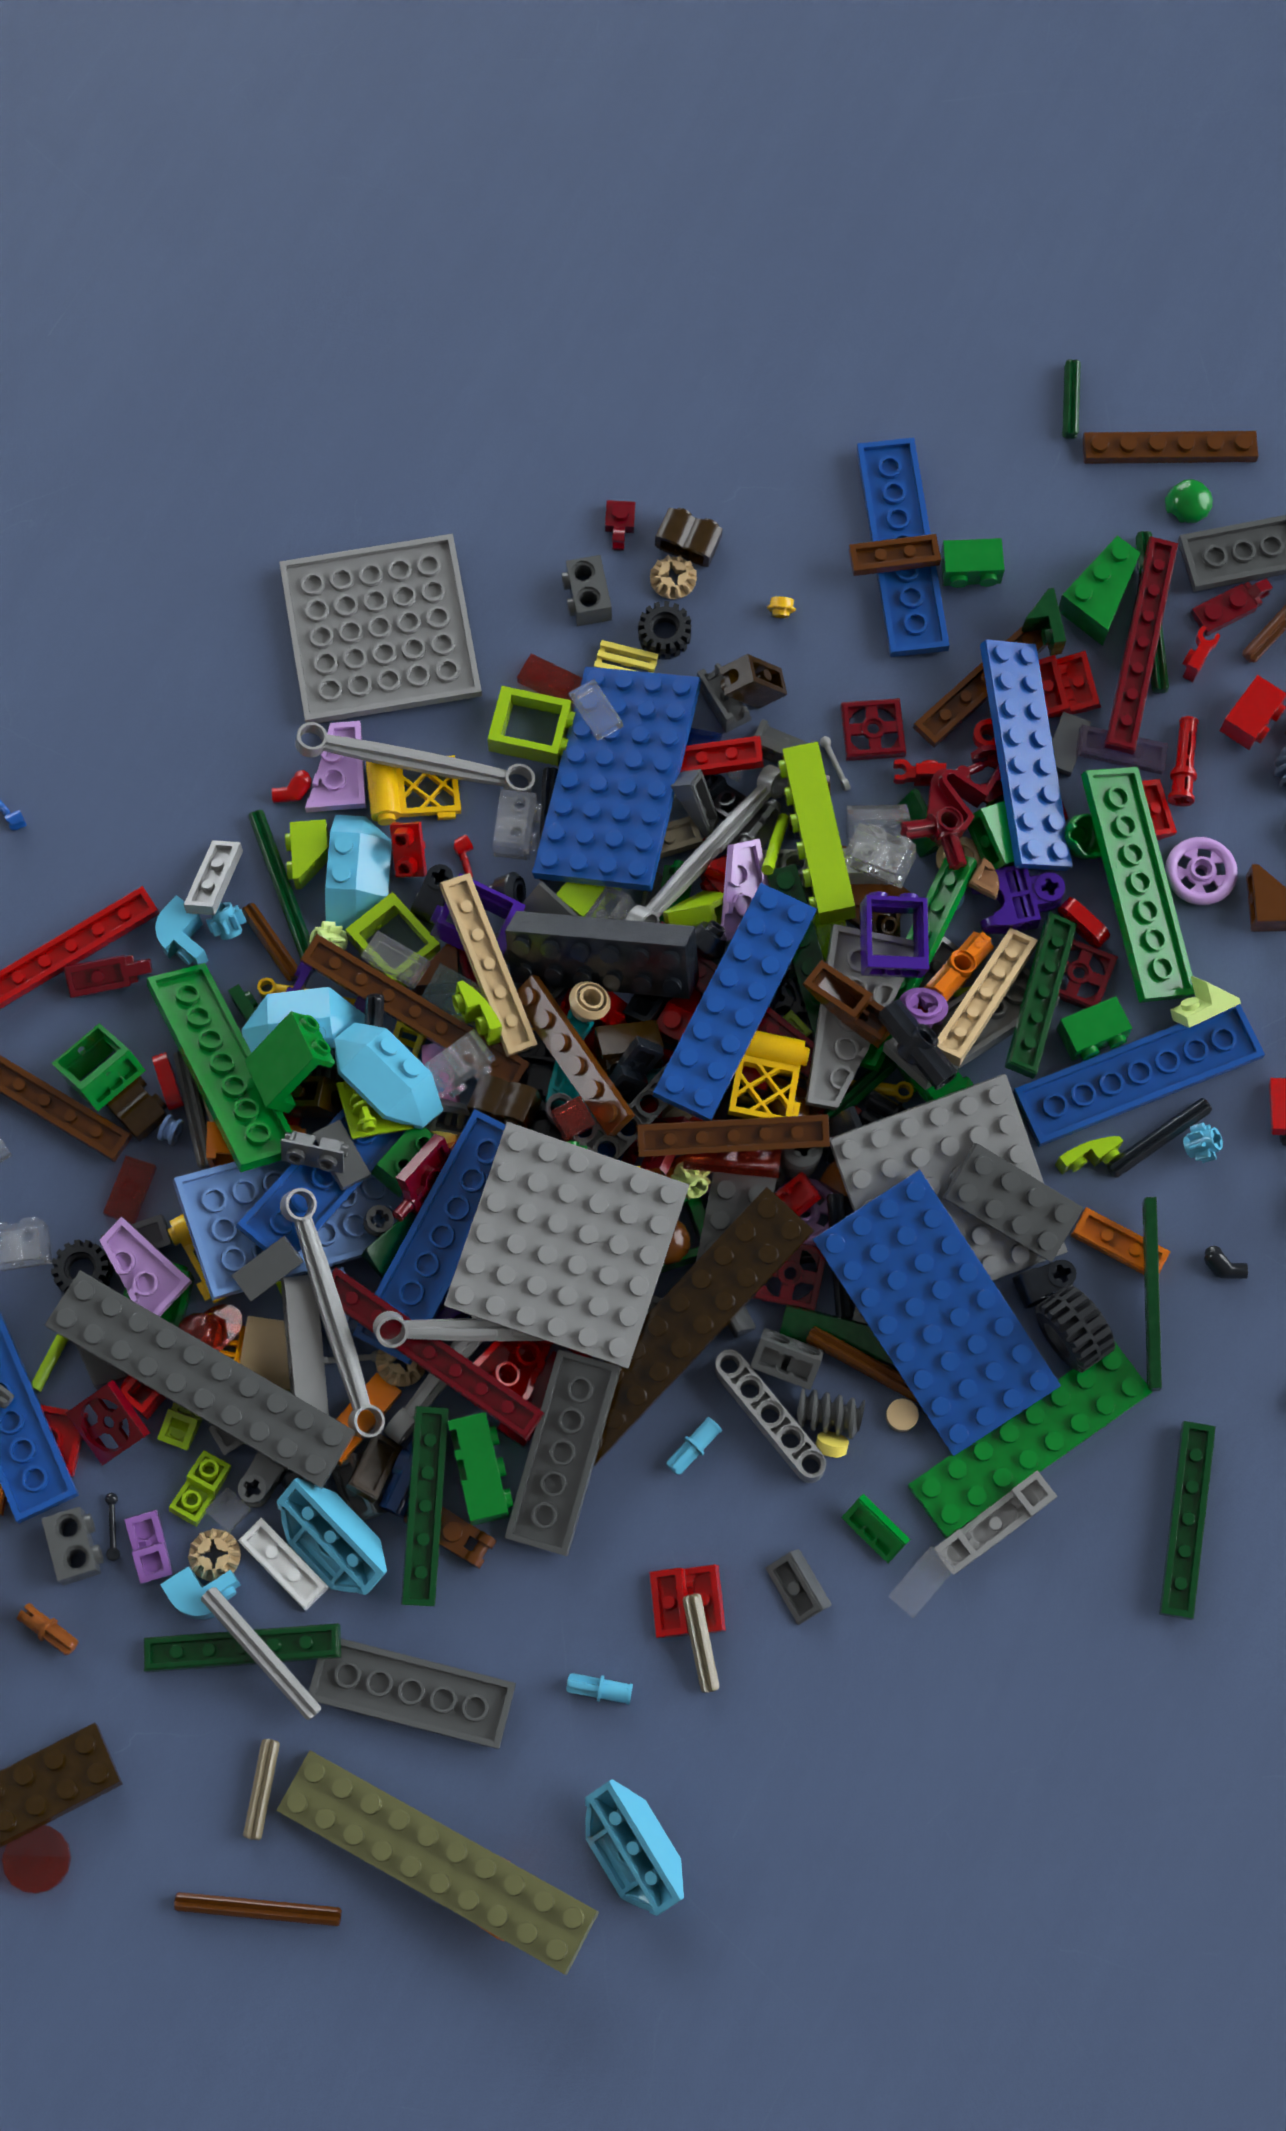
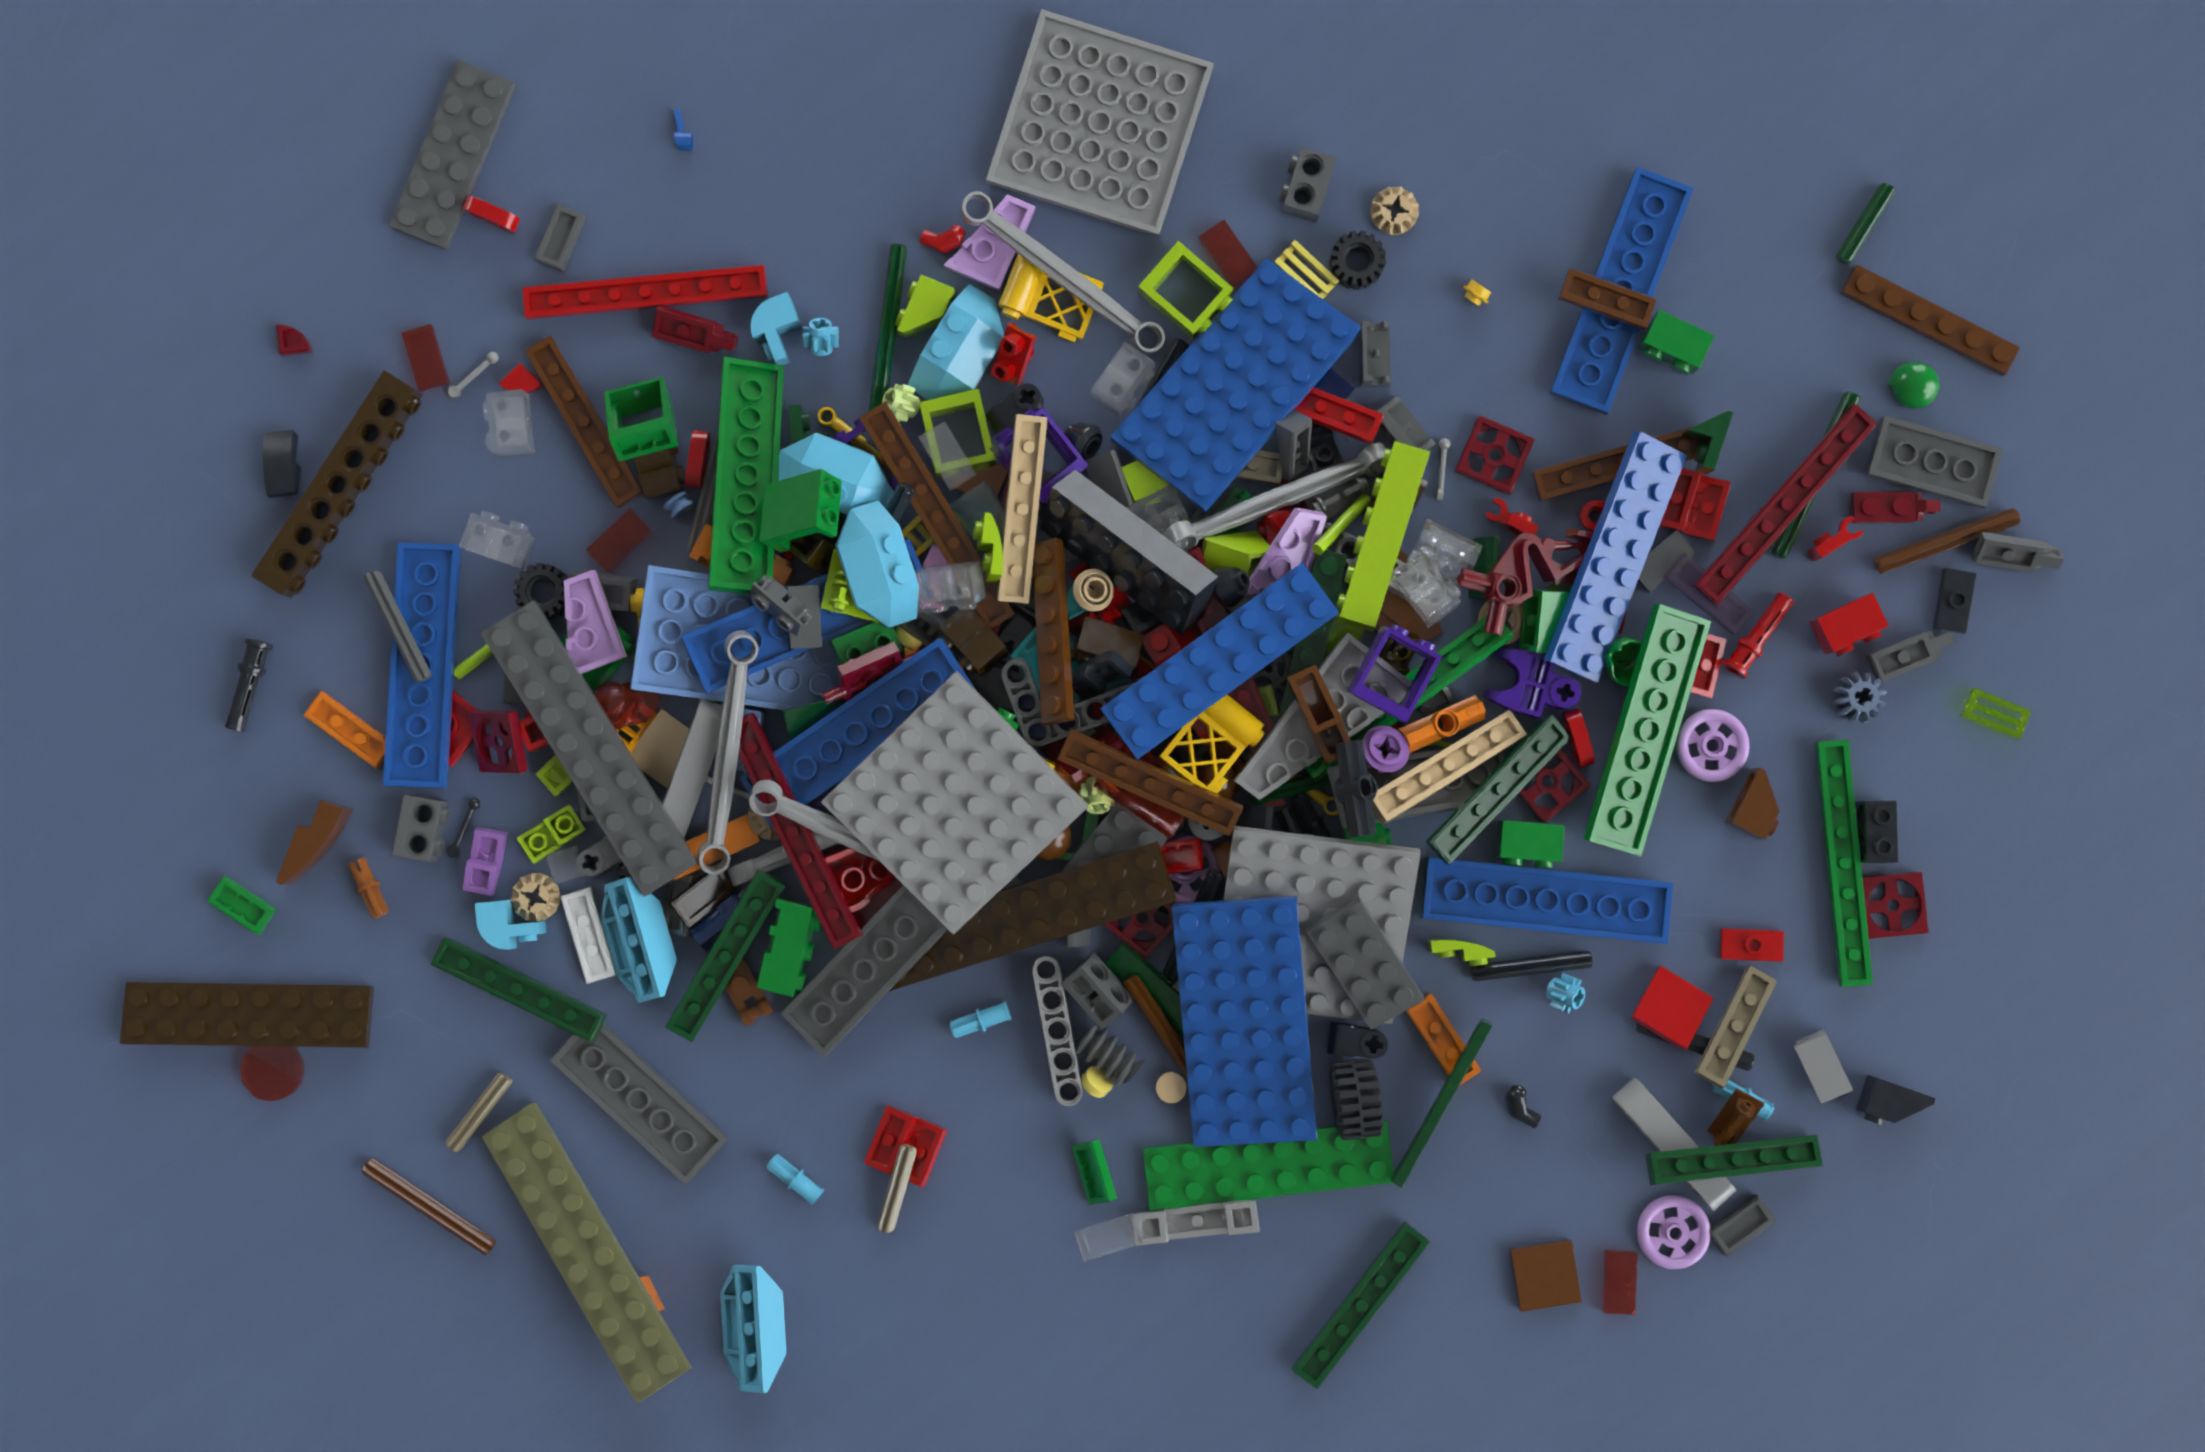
camera: 35 degrees right, 15 degrees up
light grey plate [184,840,243,915] -> none
light grey axle [201,1587,321,1720] -> none
dark grey tile [231,1236,304,1301] -> none
reddish brown axle [242,903,298,981] -> none
dark grey bush [363,1205,394,1237] -> none
red hand [454,834,474,878] -> none
clear red brick [550,1095,595,1142] -> none
clear tile [568,679,624,741] -> none
dark red plate [605,500,636,551] -> none
dark brown brick [655,508,723,567] -> none
dark brown brick [719,654,787,709] -> none
dark grey slope [765,1549,832,1625] -> none
medium nougat tile [969,858,999,900] -> none
green wedge [1058,535,1140,646] -> none
yellowish green slope [1170,976,1241,1028] -> none

